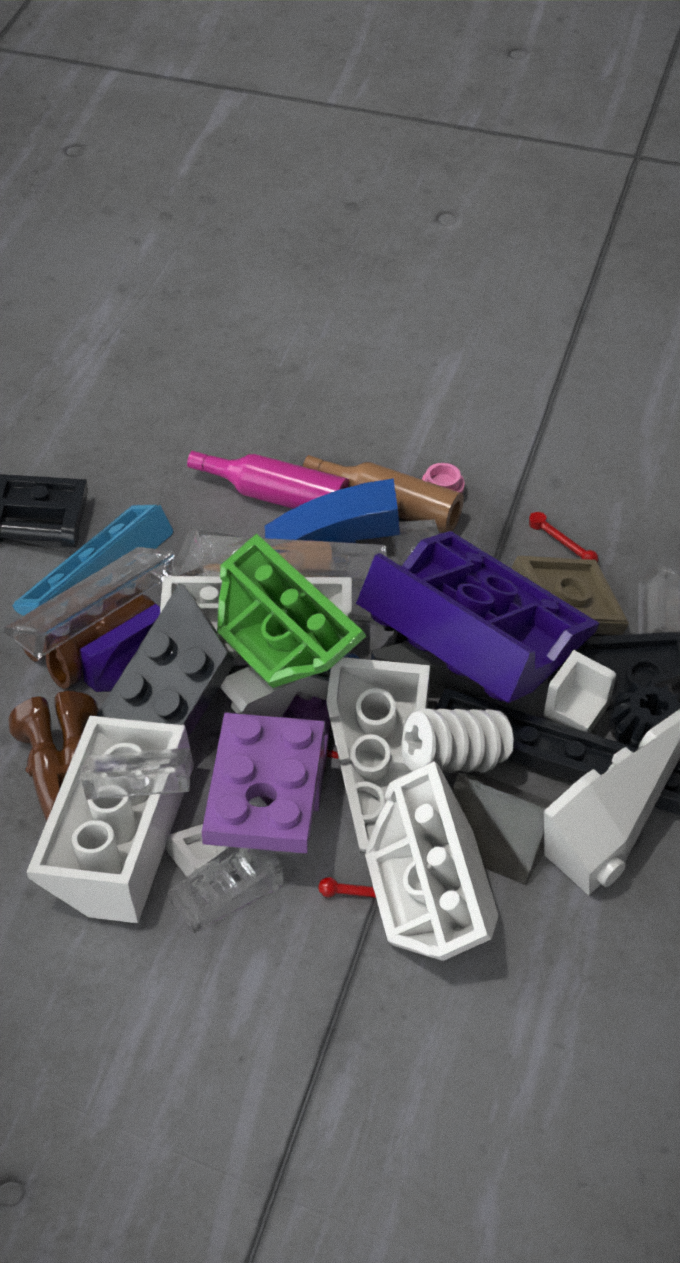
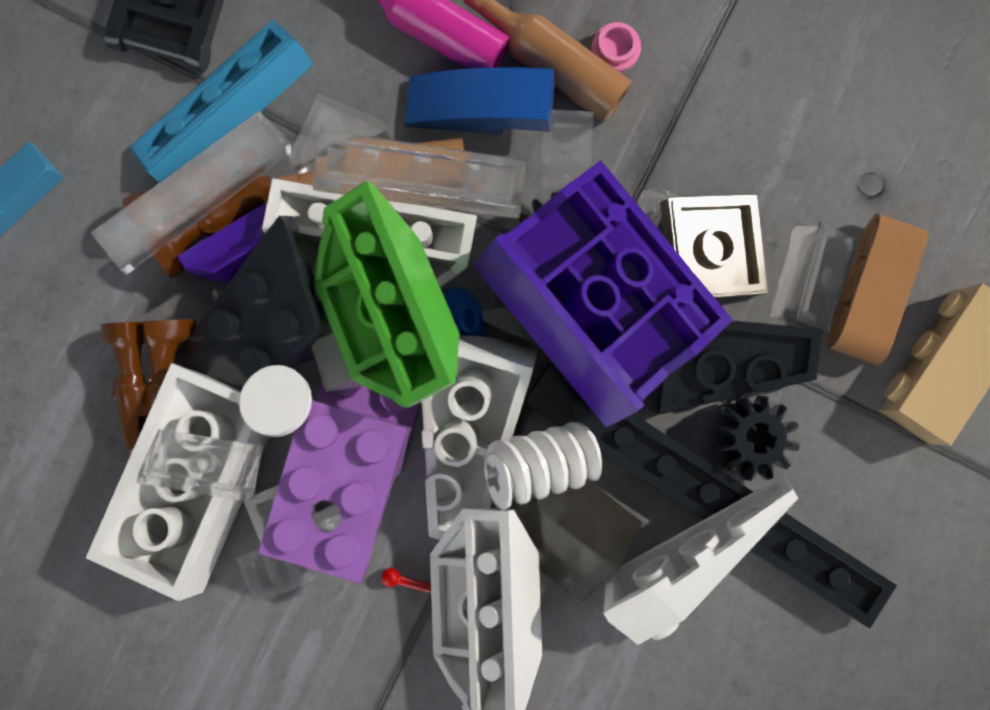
camera: 15 degrees right, 40 degrees up
red hinge [529,512,599,563] -> none
white panel [543,650,616,733] -> none
none -> white piece [239,365,312,437]

